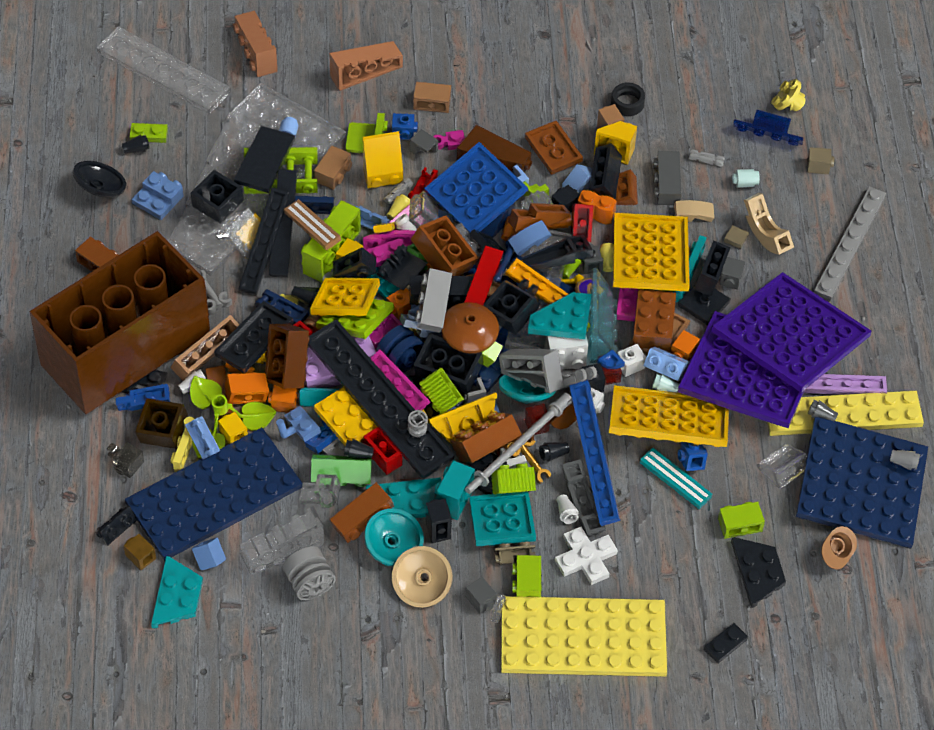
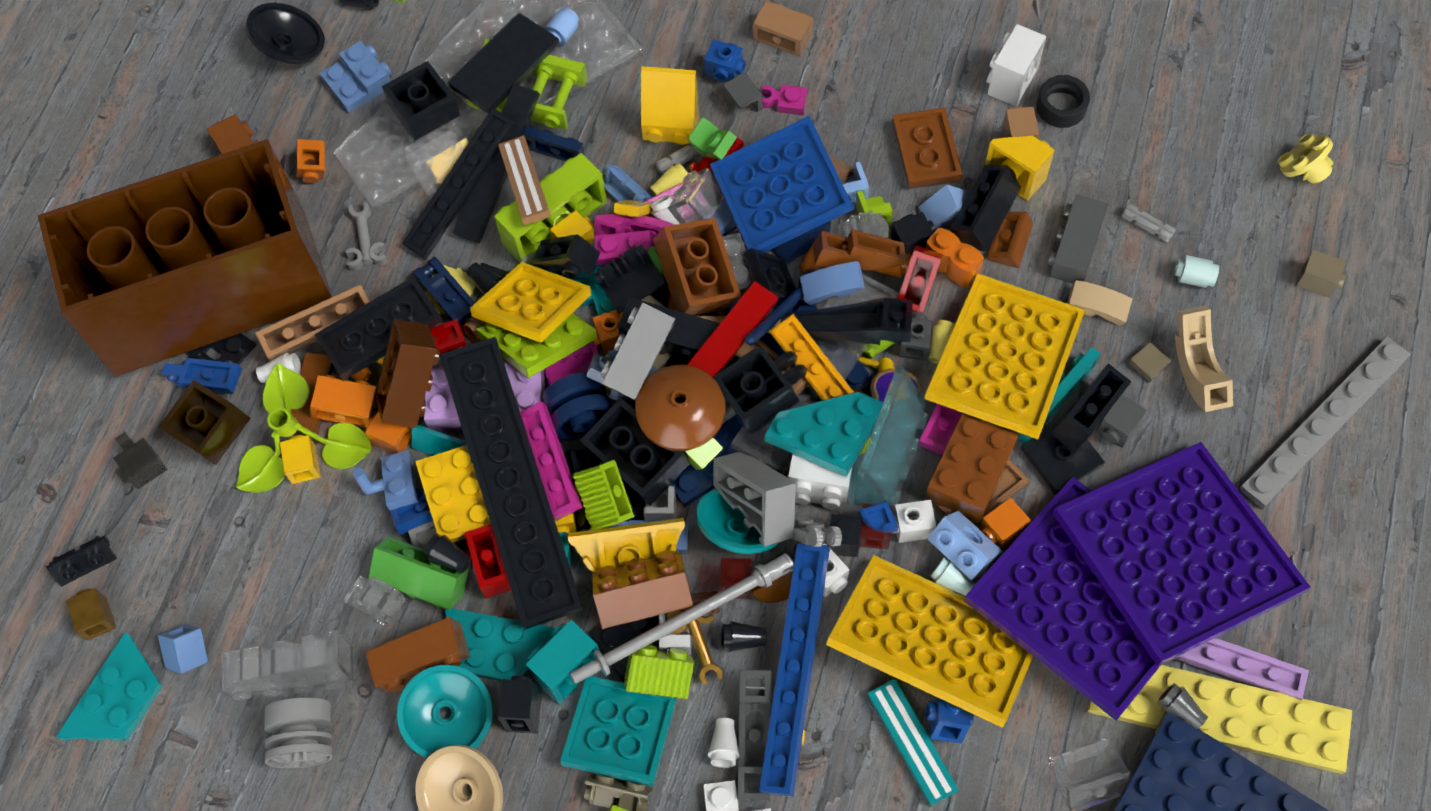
camera: 25 degrees right, 10 degrees up
dark blue plate [125,428,303,561] -> none
light yellow plate [171,417,194,472] -> none
medium blue hinge [185,416,220,459] -> none
medium nougat brick [314,146,352,190] -> none
lime bracket [346,113,388,153] -> none
light grey wheel [408,410,428,437] -> none
reddish brown slope [457,125,532,172] -> none
clear blue bracket [733,110,804,146] -> none
none -> bright green slope [688,118,737,160]
none -> white brick [986,24,1046,107]

